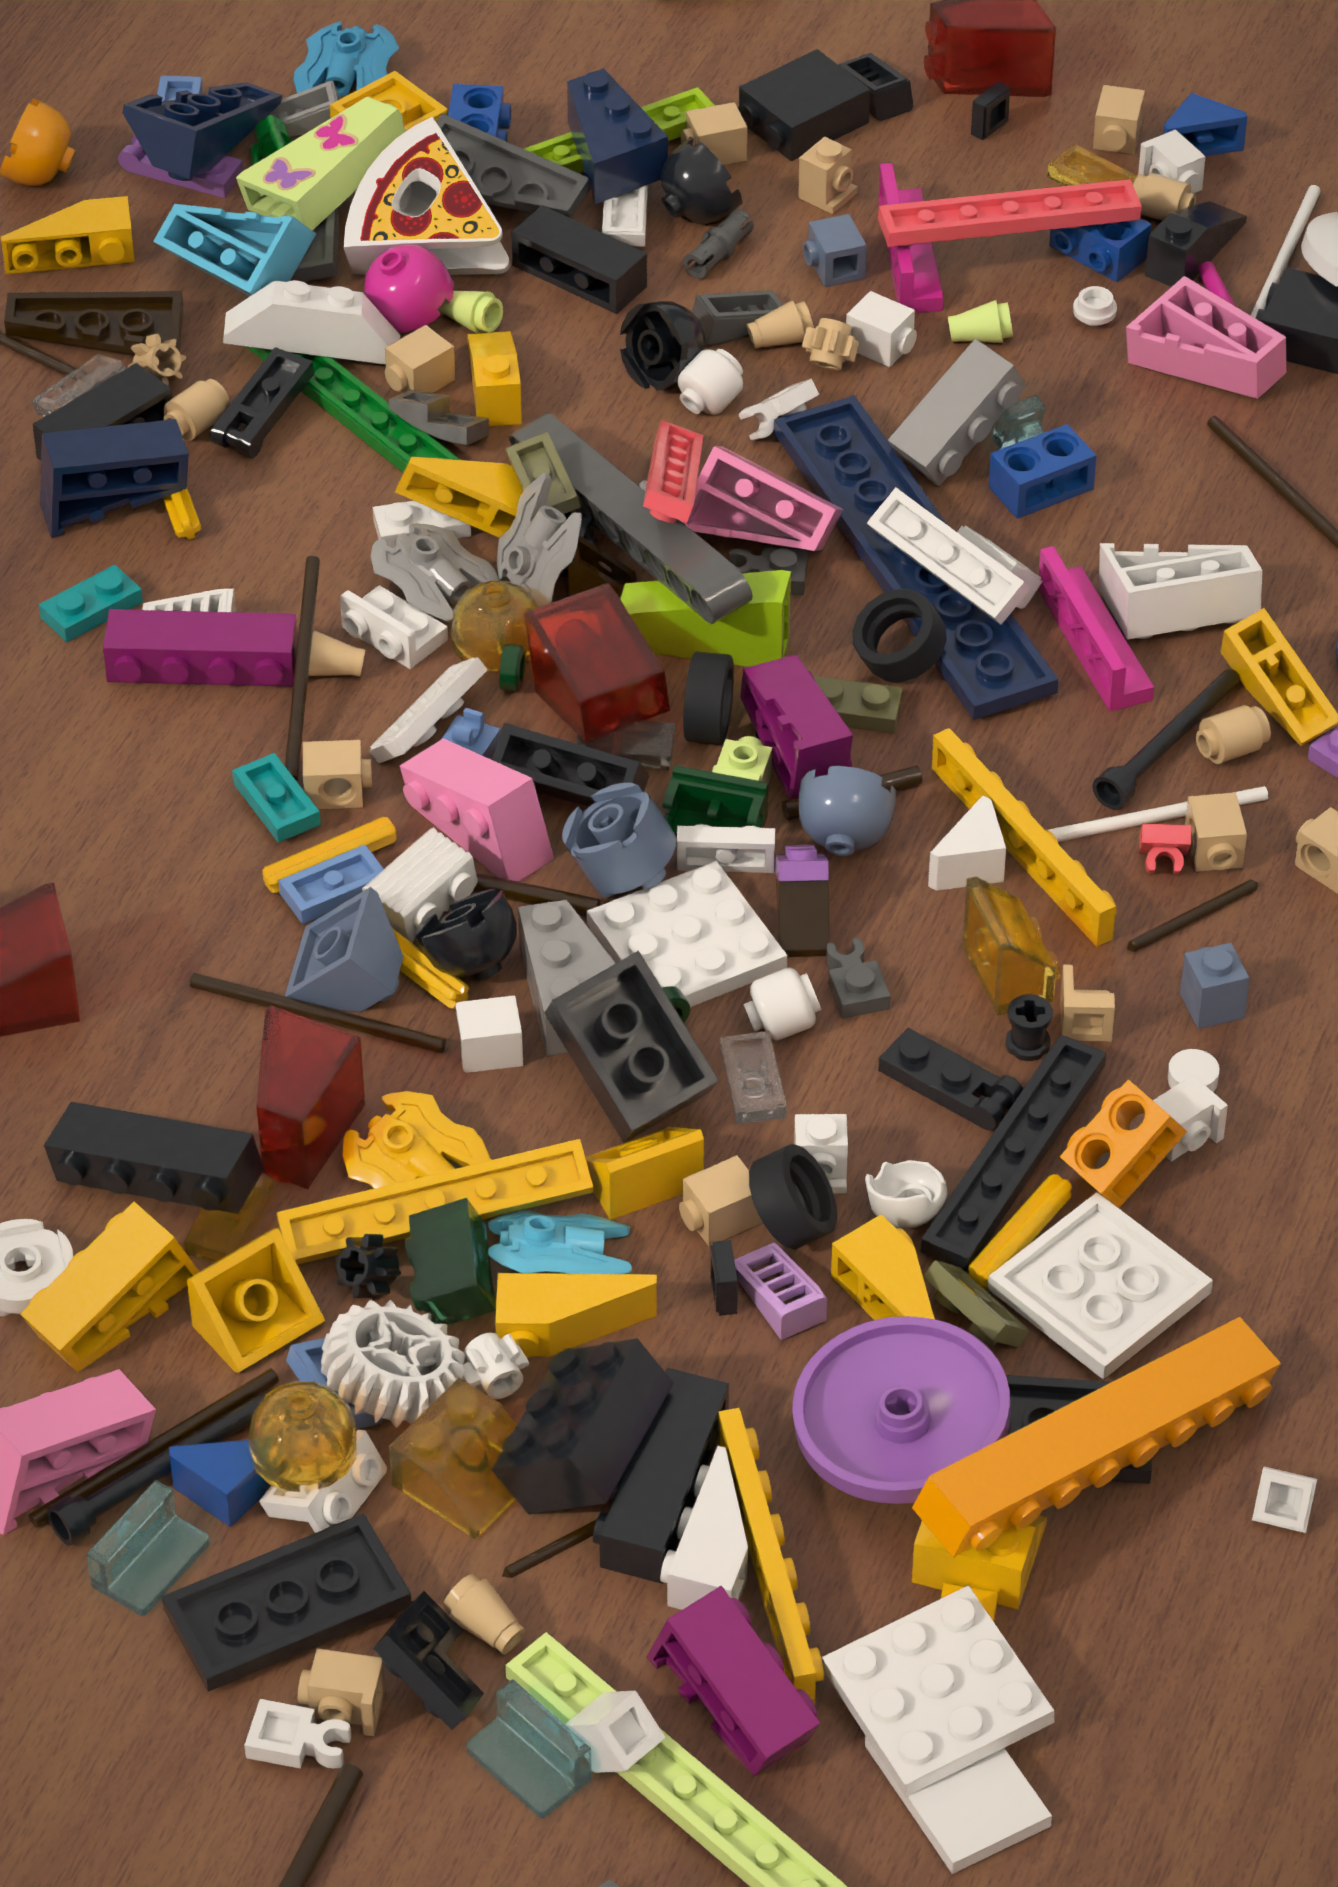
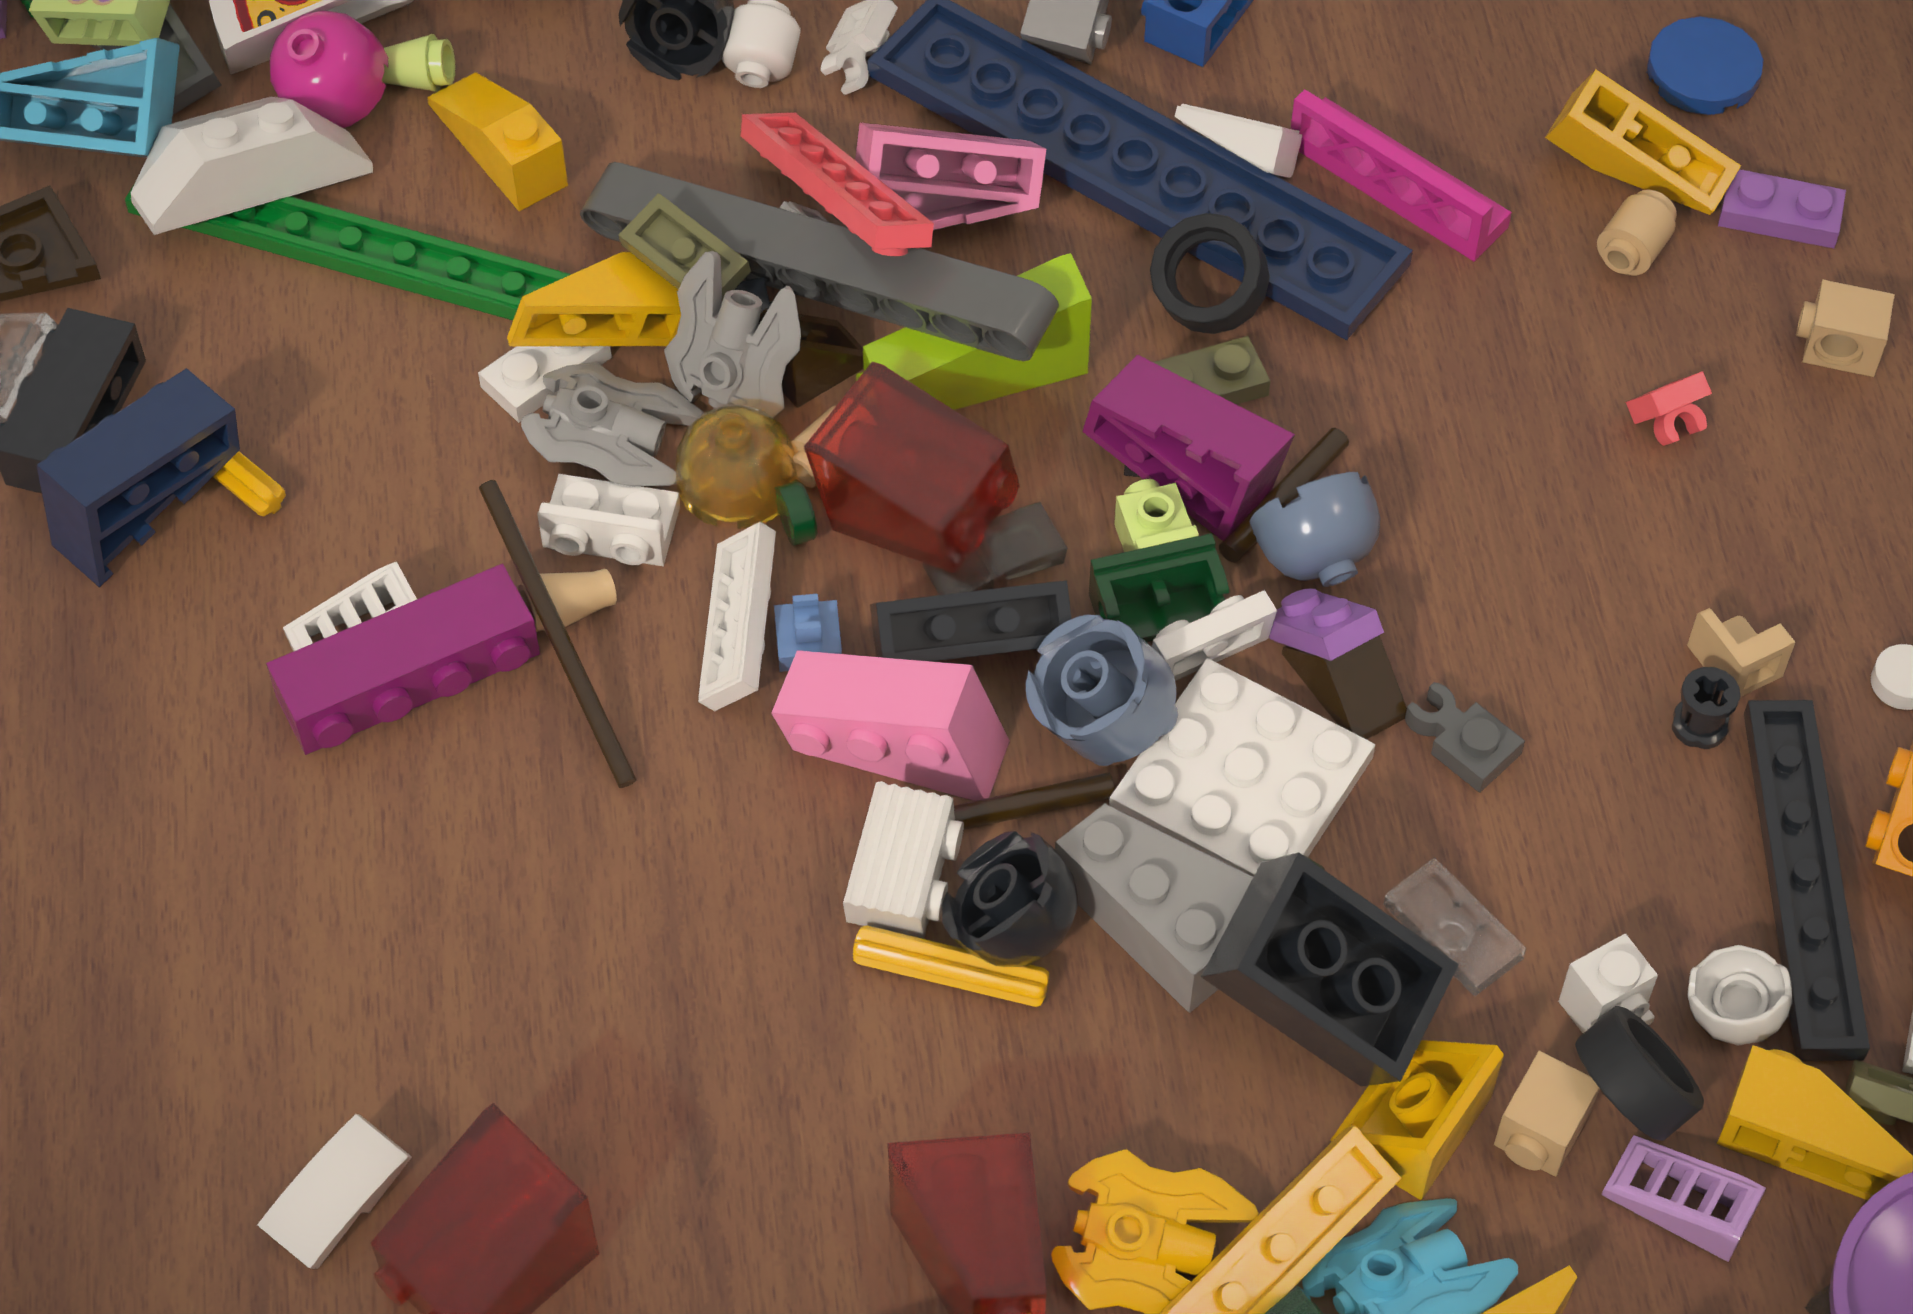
camera: 30 degrees left, 10 degrees up
teal plate [39,564,143,643] -> none
tan gear [128,334,186,385] -> none
tan brick [164,379,230,441] -> none
dark brown axle [190,973,446,1053] -> none
black plate [211,347,315,458] -> none
teal plate [232,753,321,843] -> none
yellow axle [262,816,397,894] -> none
medium blue plate [278,844,384,925] -> none
sand blue slope [285,887,403,1012] -> none
tan brick [303,740,372,809] -> none
tan brick [385,325,456,393] -> none
flat silver slope [389,390,489,445] -> none
white panel [456,995,523,1073] -> none
black tyre [683,651,734,745] -> none
black tile [710,1240,738,1316] -> none
dark grey plate [729,547,808,595] -> none
white head [744,967,822,1041] -> none
white plate [867,487,1031,625] -> none
black plate [878,1028,1023,1130] -> none
white slope [928,796,1006,891] -> none
yellow plate [932,728,1117,947] -> none
clear yellow slope [962,876,1061,1016] -> none
yellow axle [968,1174,1072,1289] -> none
white axle [1048,786,1268,842] -> none
black piece [1092,669,1239,810] -> none
white wedge [1099,543,1262,639] -> none
dark brown axle [1127,879,1258,952] -> none
sand blue brick [1180,943,1250,1029] -> none
tan brick [1185,792,1247,872] -> none

